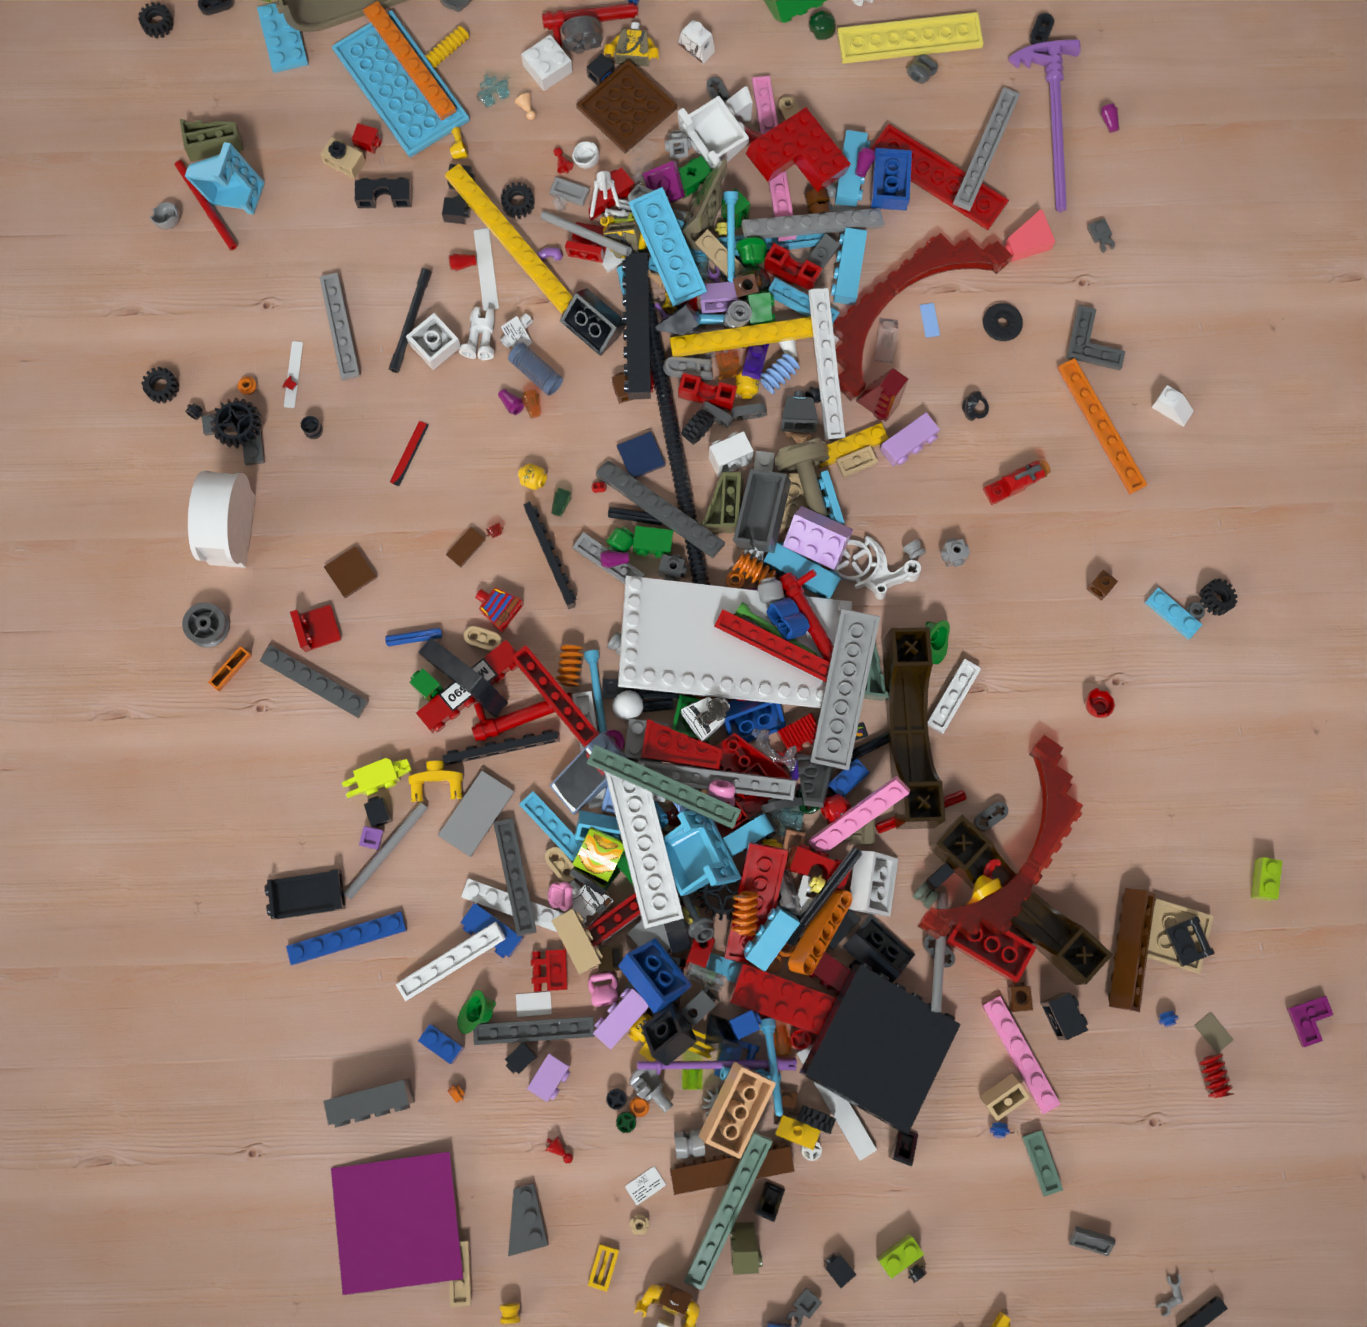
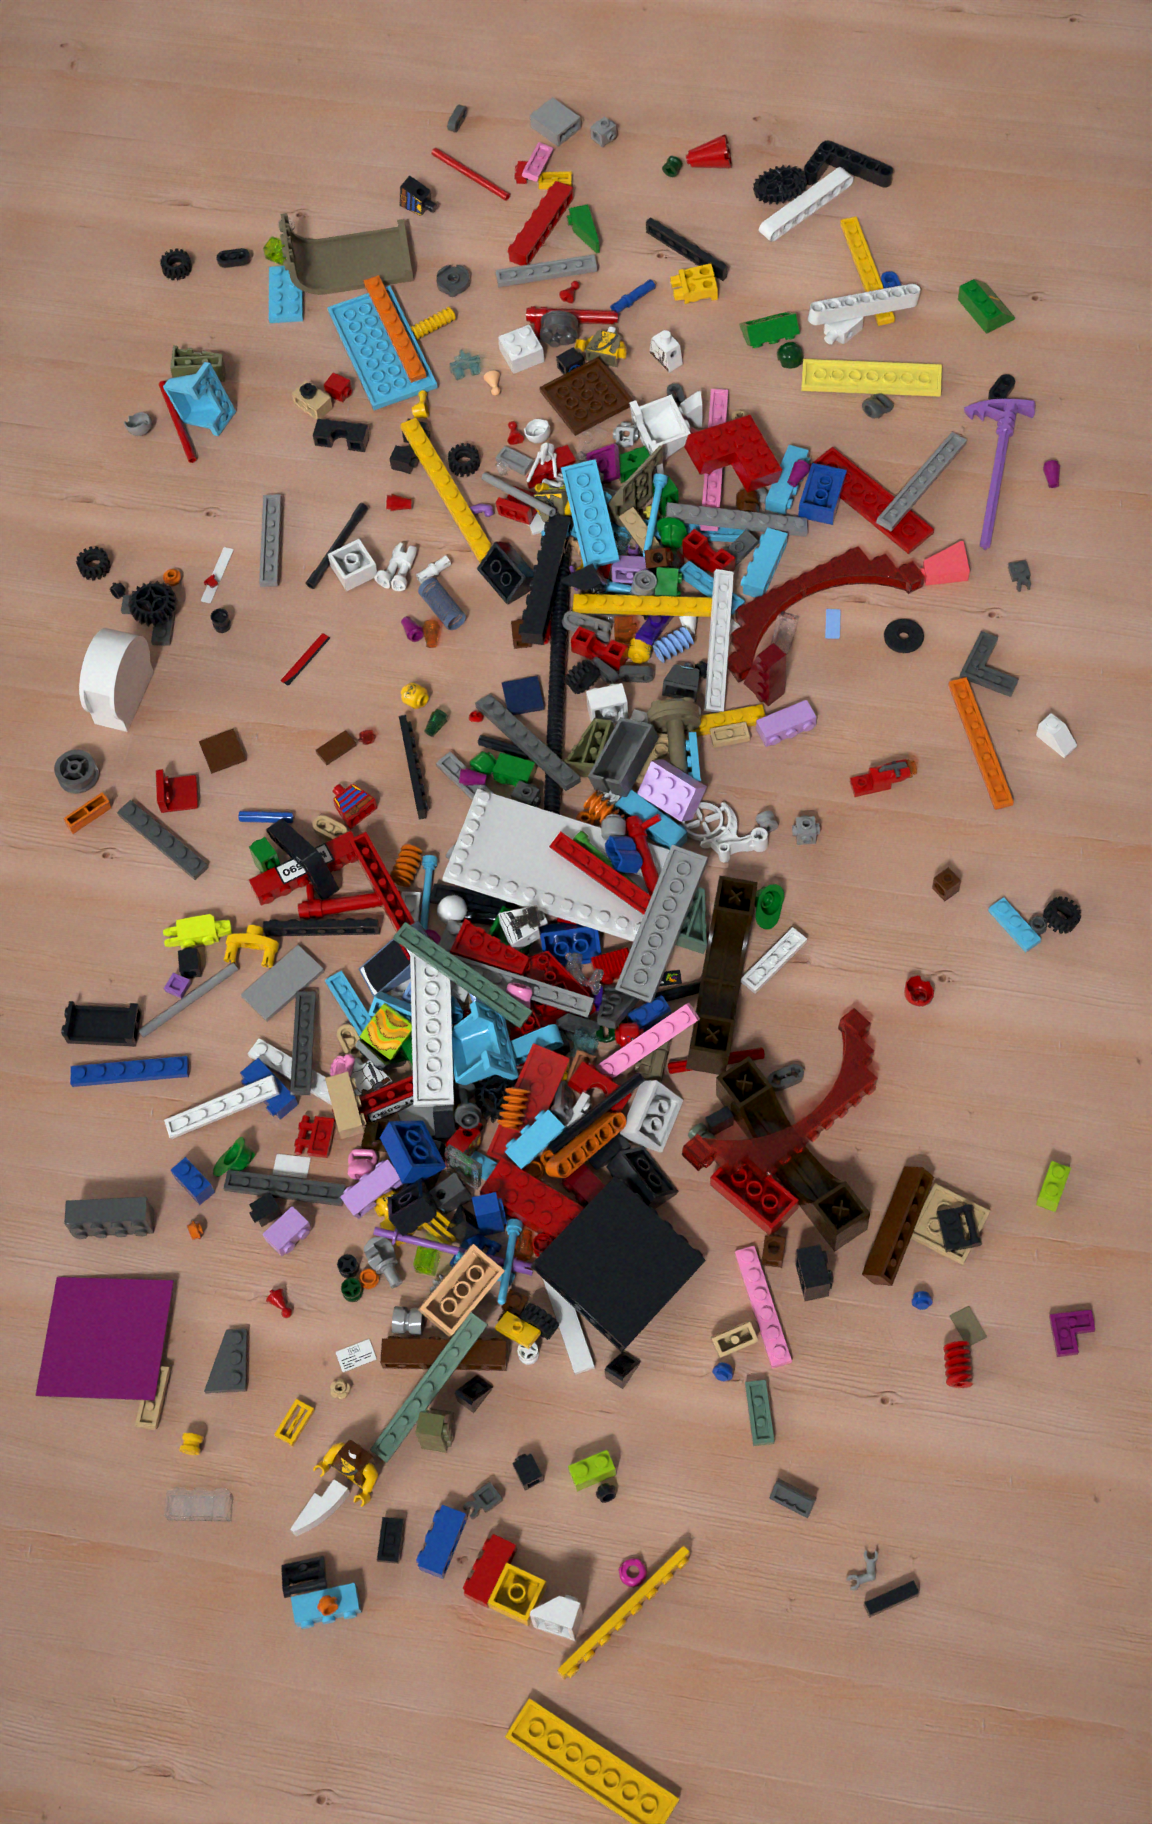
camera: 20 degrees right, 15 degrees down
white sticker [474,228,499,311] -> none
white sticker [501,316,532,353] -> none
light yellow plate [808,875,826,894] -> none
dark grey beam [922,935,955,968] -> none
light grey piece [931,893,949,1012] -> none
black piece [962,391,989,421] -> none
yellow piece [966,859,1002,906] -> none

